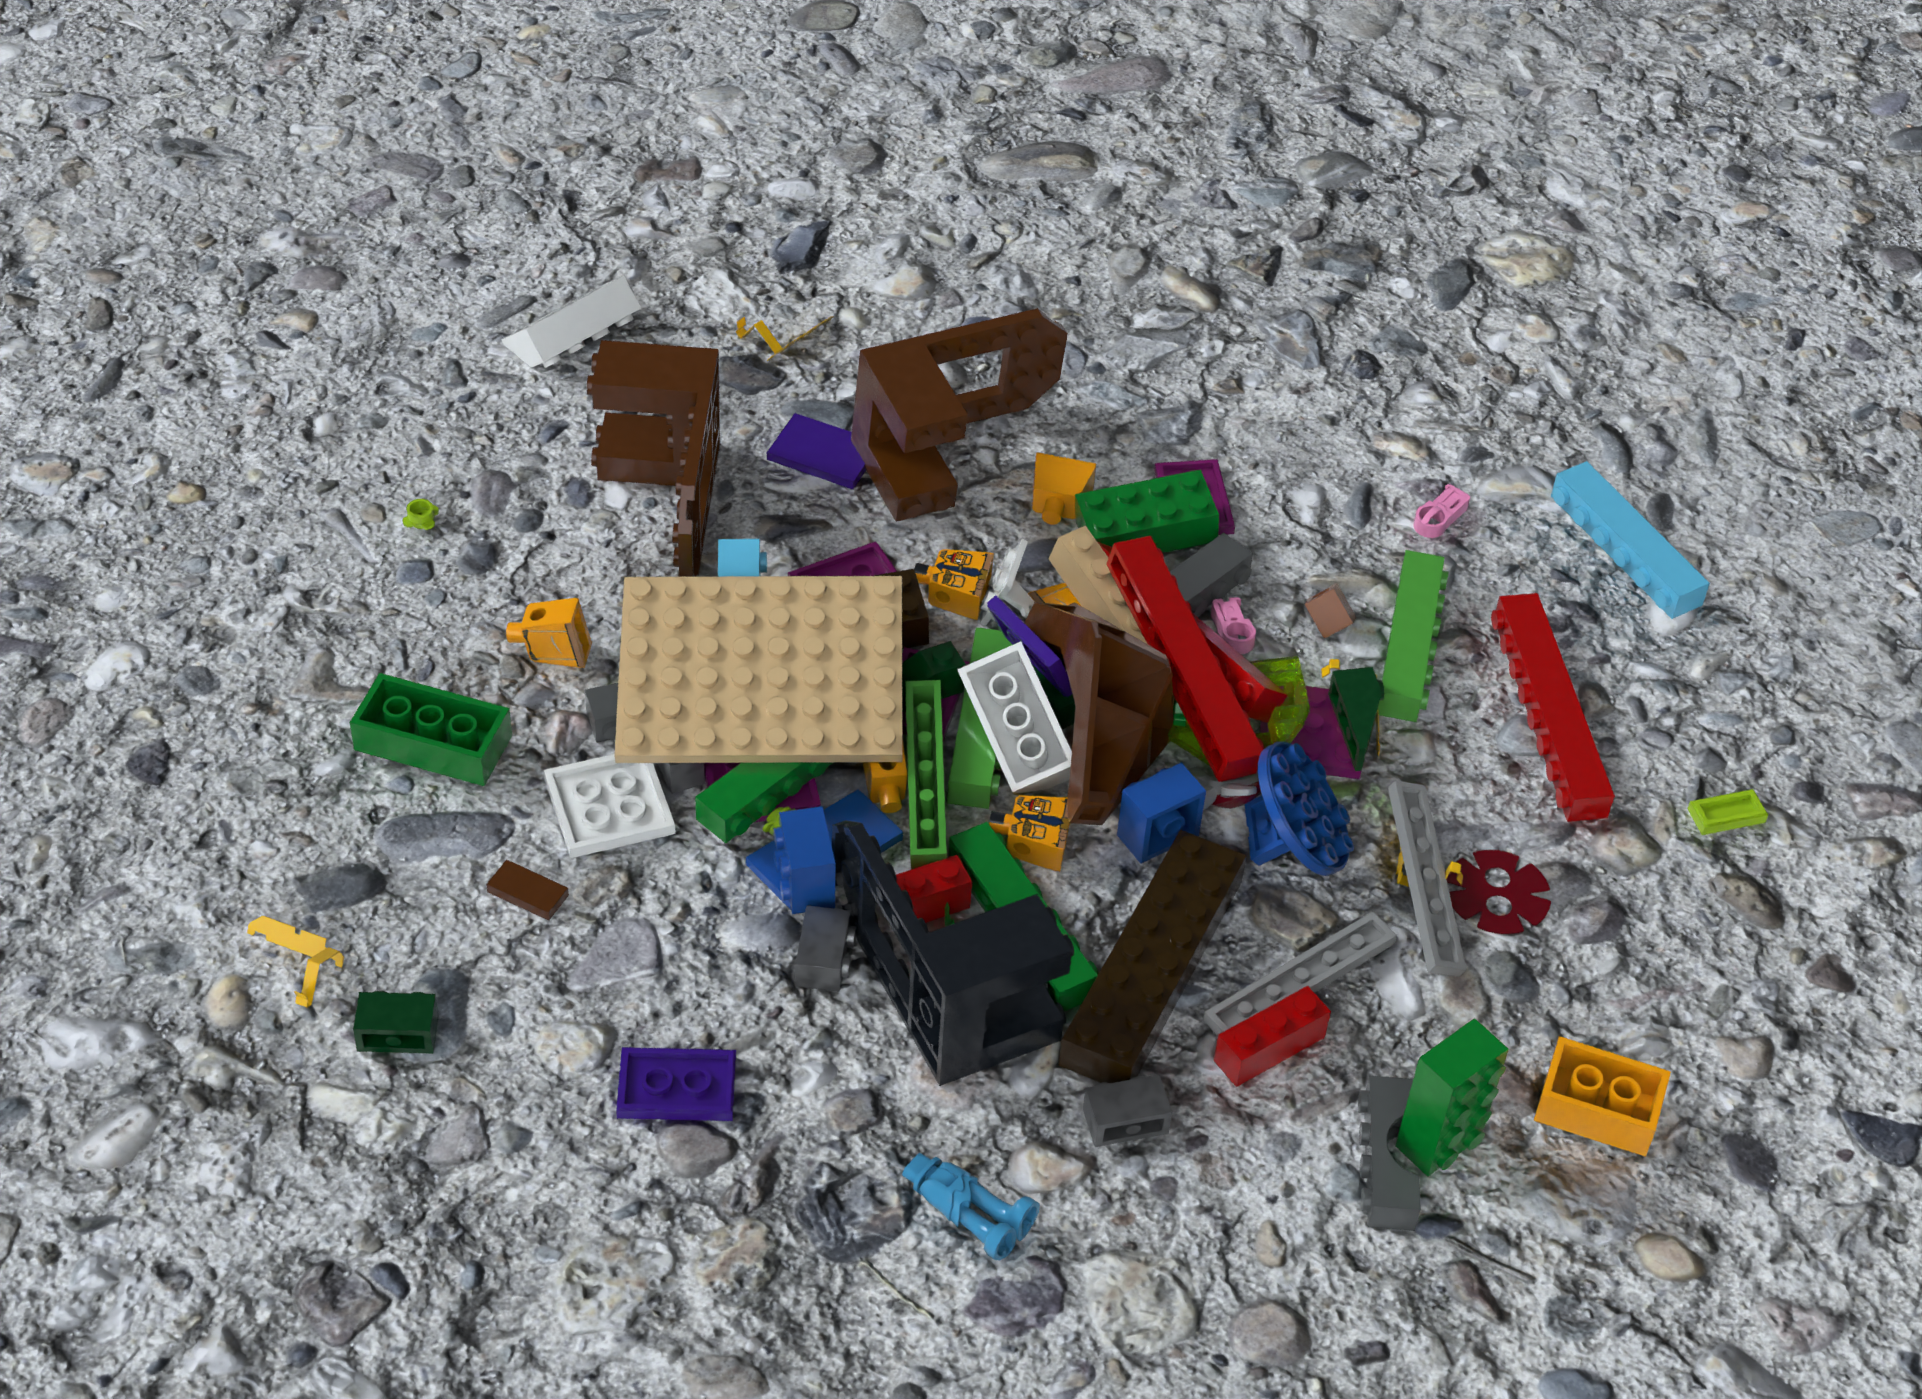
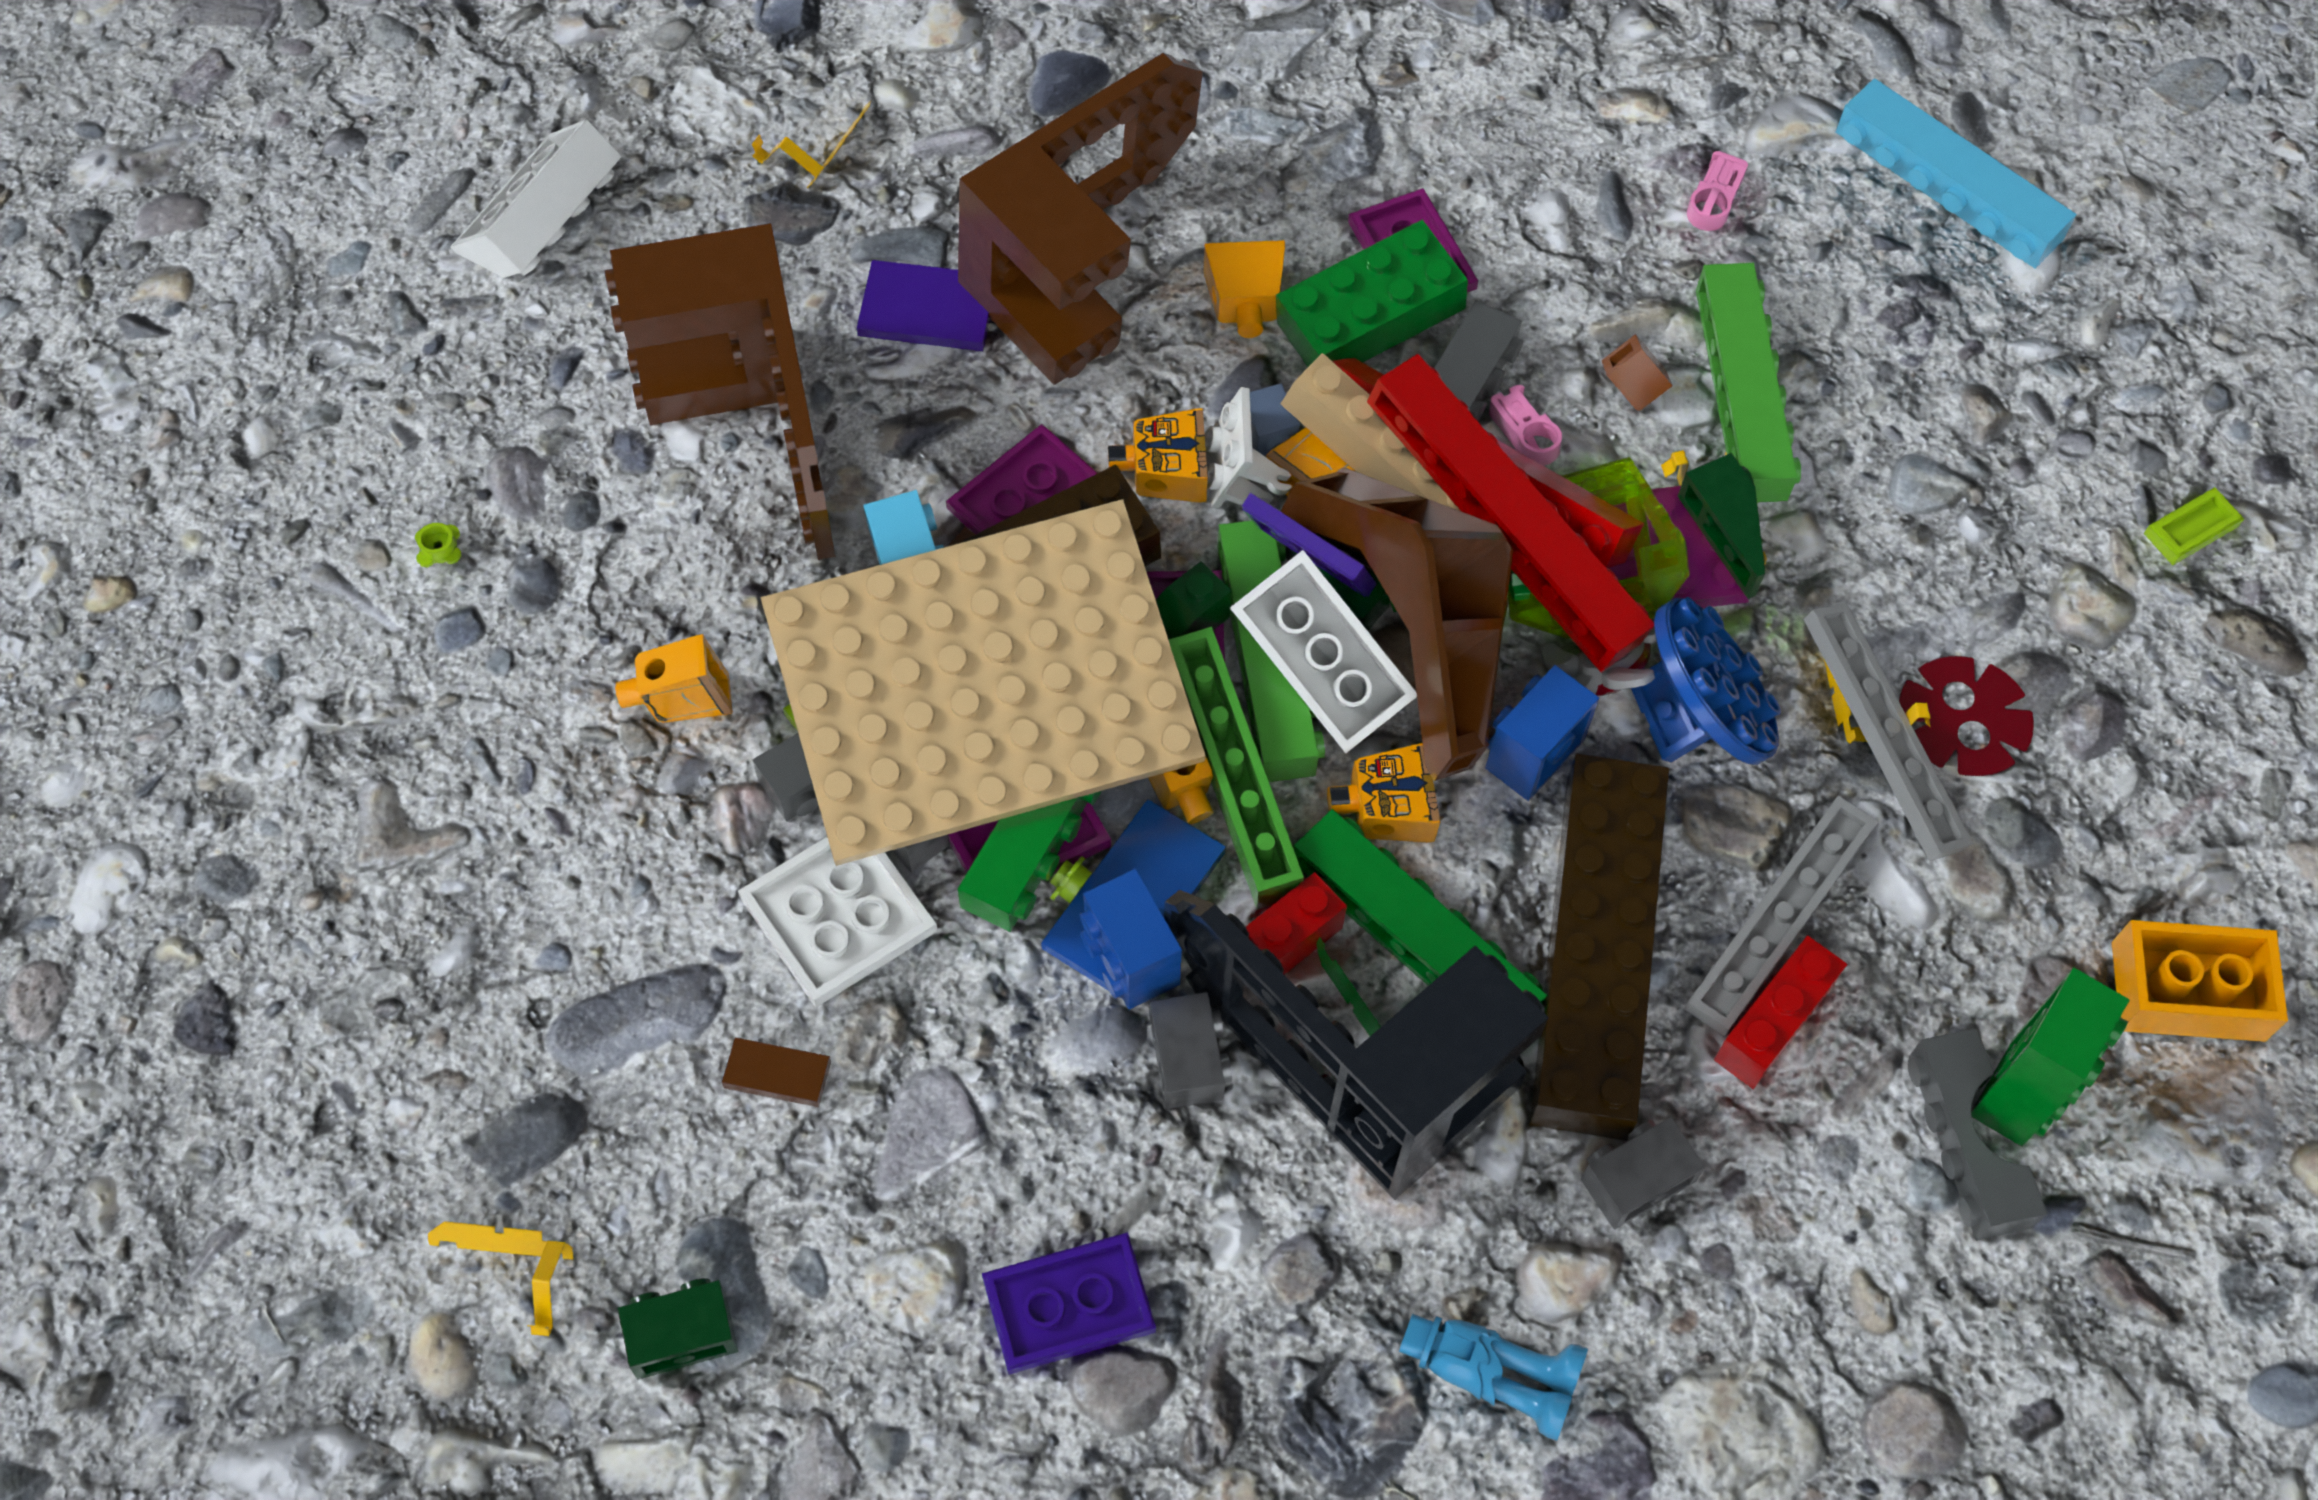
camera: 15 degrees left, 15 degrees up
green brick [349,673,512,786] -> none
red brick [1491,593,1615,822] -> none
none -> sand blue brick [1250,383,1300,457]

